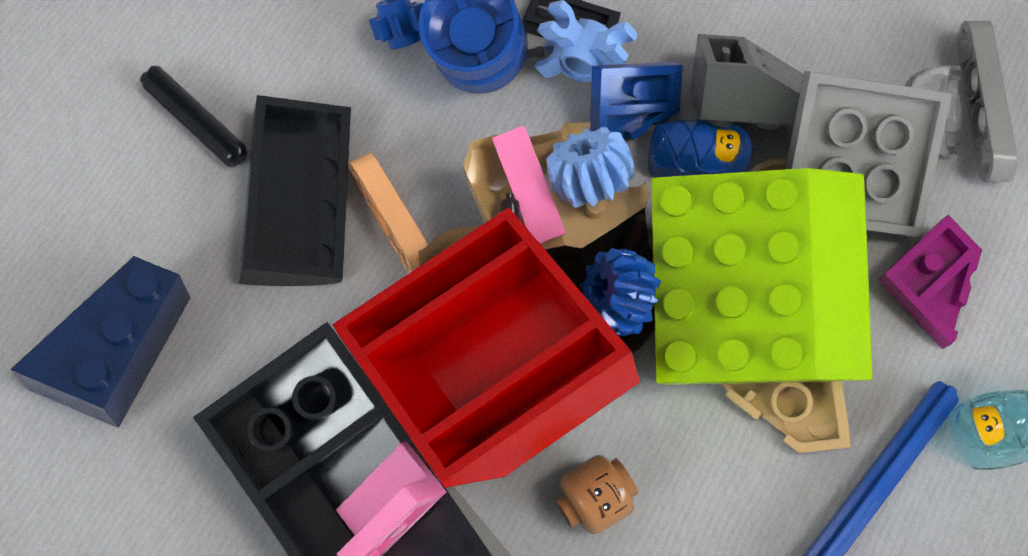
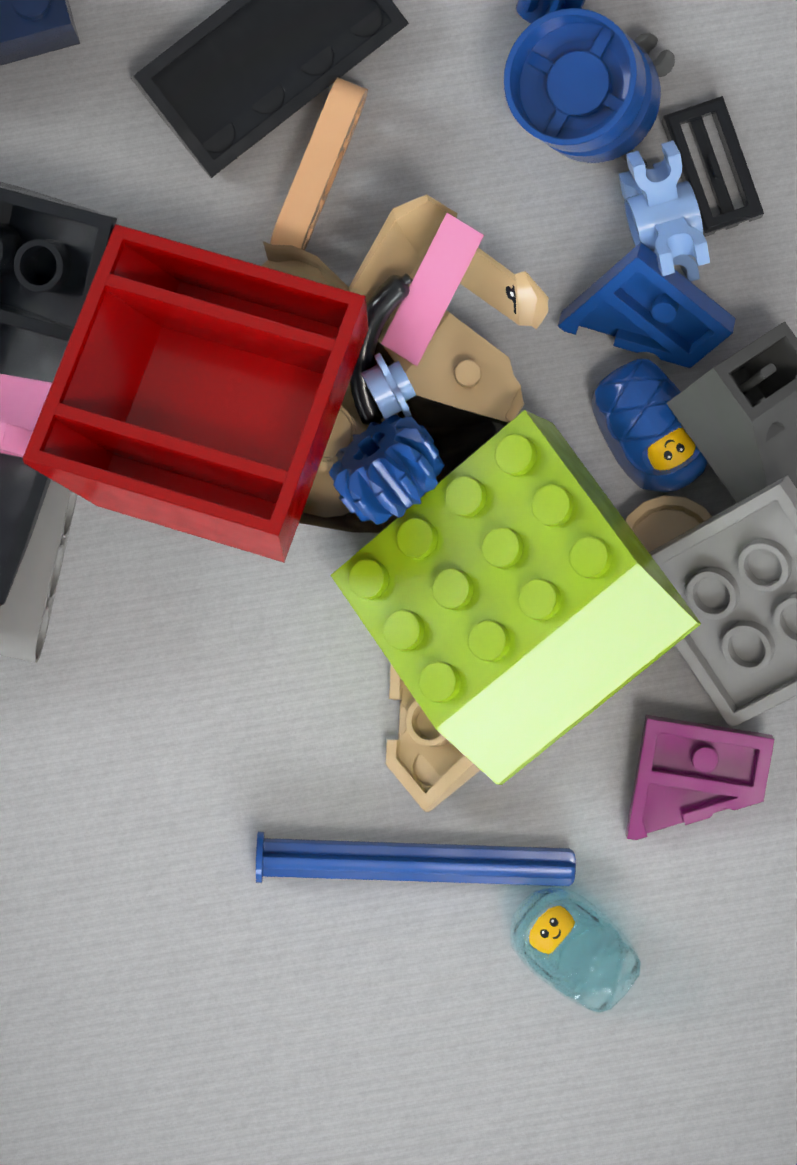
camera: 55 degrees right, 20 degrees up
light blue gear [546,127,635,208] -> none
medium nougat head [556,455,638,534] -> none
none -> light blue plate [361,353,416,419]

